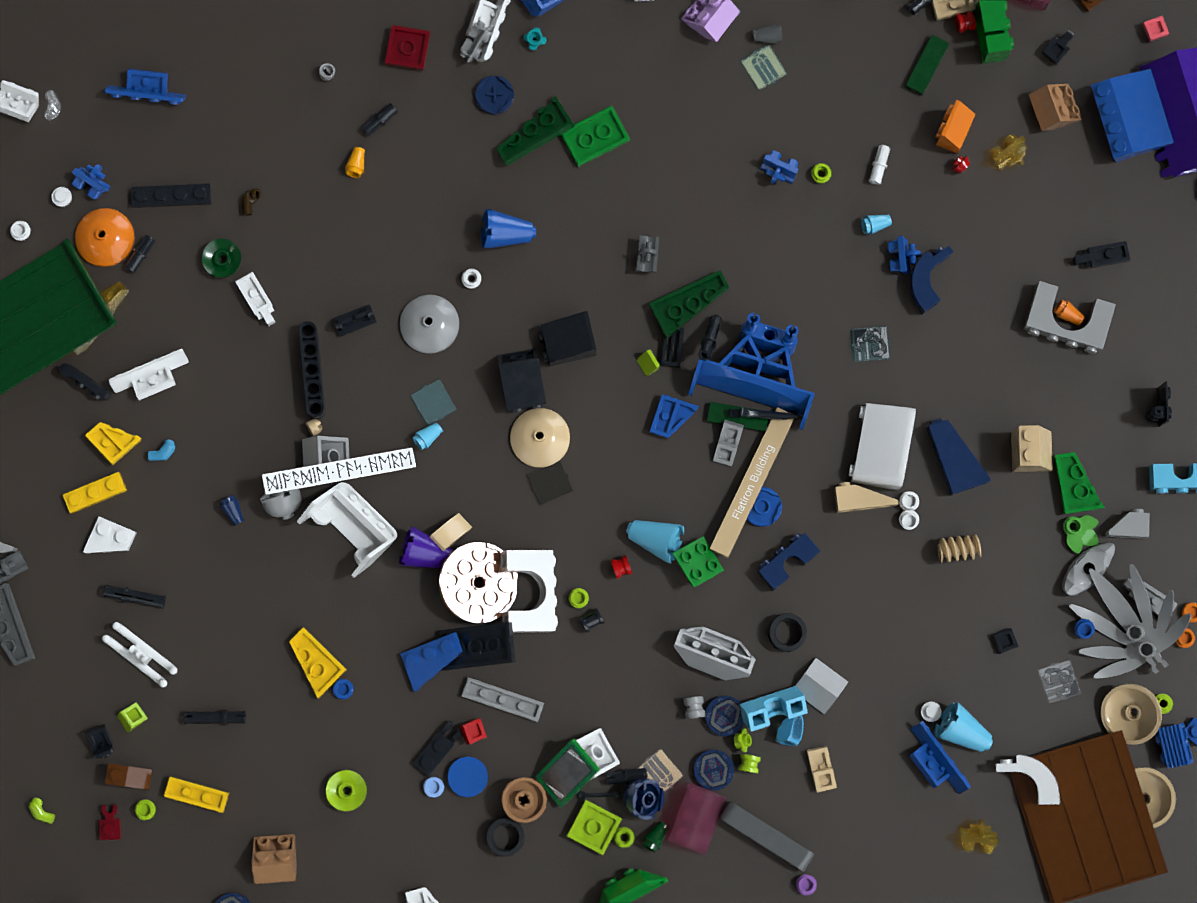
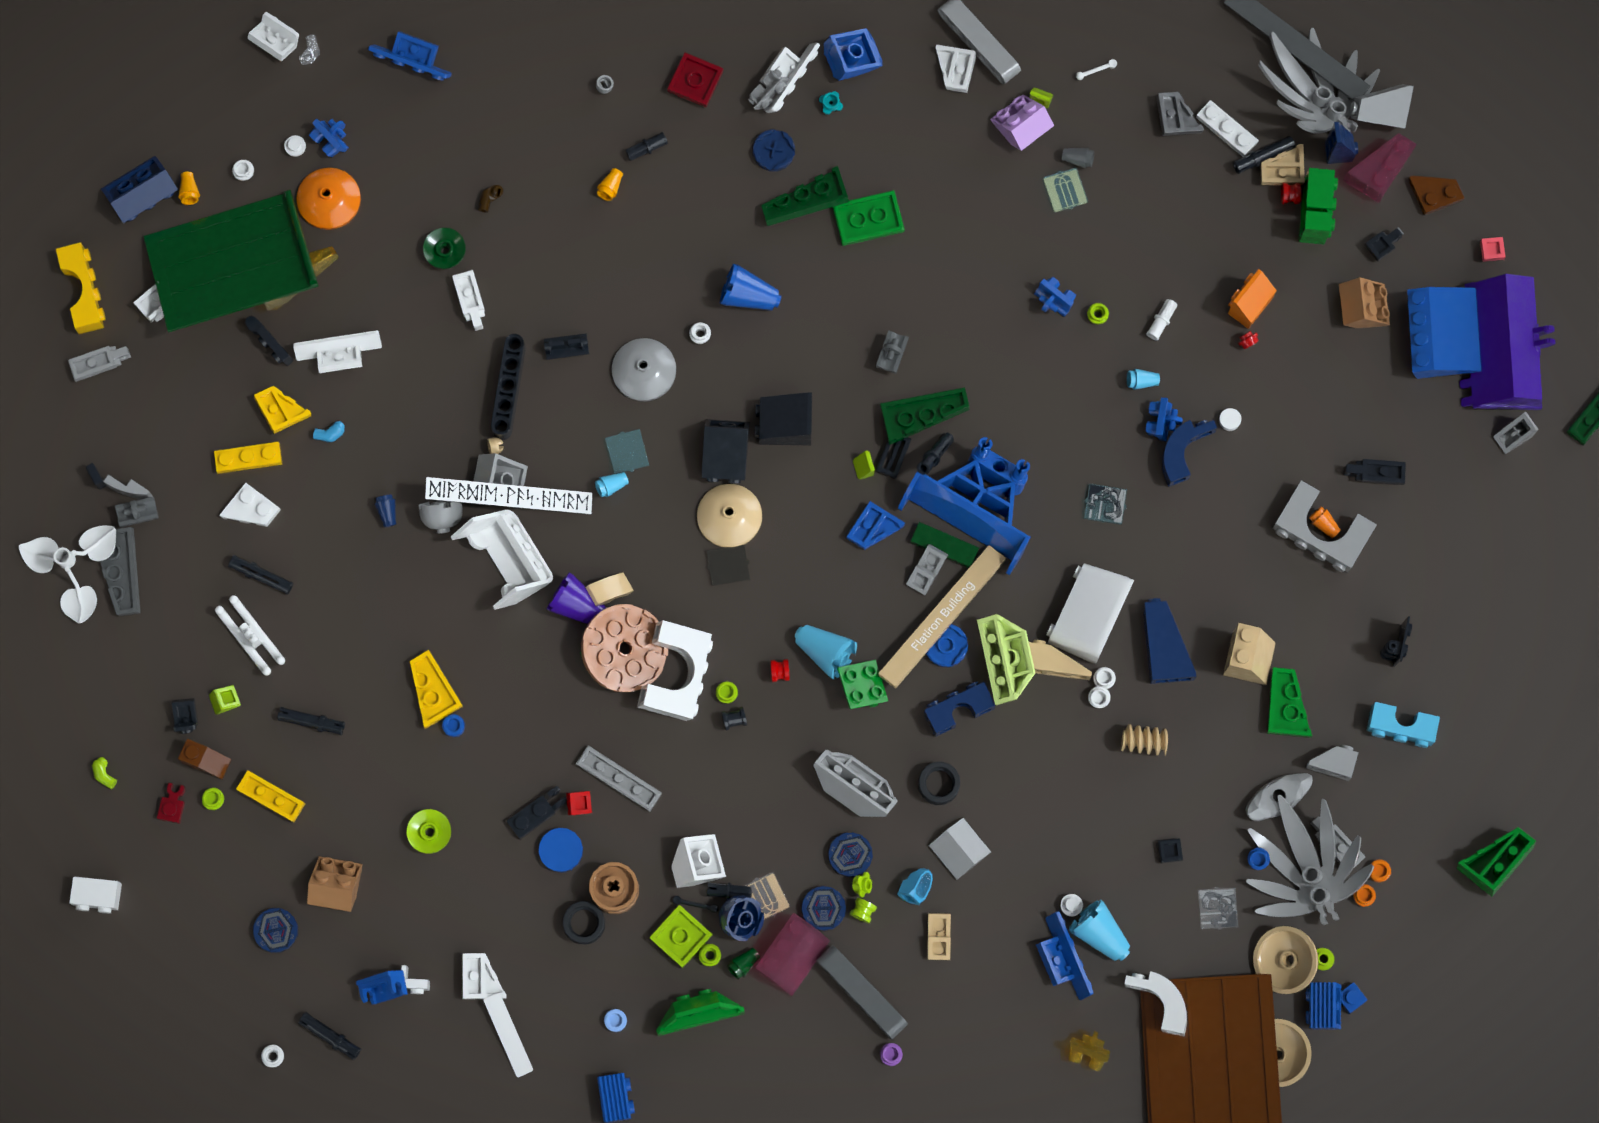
camera: 15 degrees right, 5 degrees down
black axle [125,235,156,273] -> none
black plate [131,184,212,208] -> none
blue wing [401,633,463,692] -> none
light blue tile [423,777,444,798] -> none
black tile [439,622,515,671] -> none
tile [535,738,600,808] -> none
light grey wheel [683,696,705,719] -> none
black piece [729,408,802,420] -> none
medium azure arch [740,686,808,732] -> none
dark green tile [905,35,950,95] -> none
clear yellow hips [991,134,1027,171] -> none
bright green plate [1063,515,1099,554] -> none
none -> yellowish green wedge [977,614,1035,705]
none -> white tile [1219,408,1241,431]

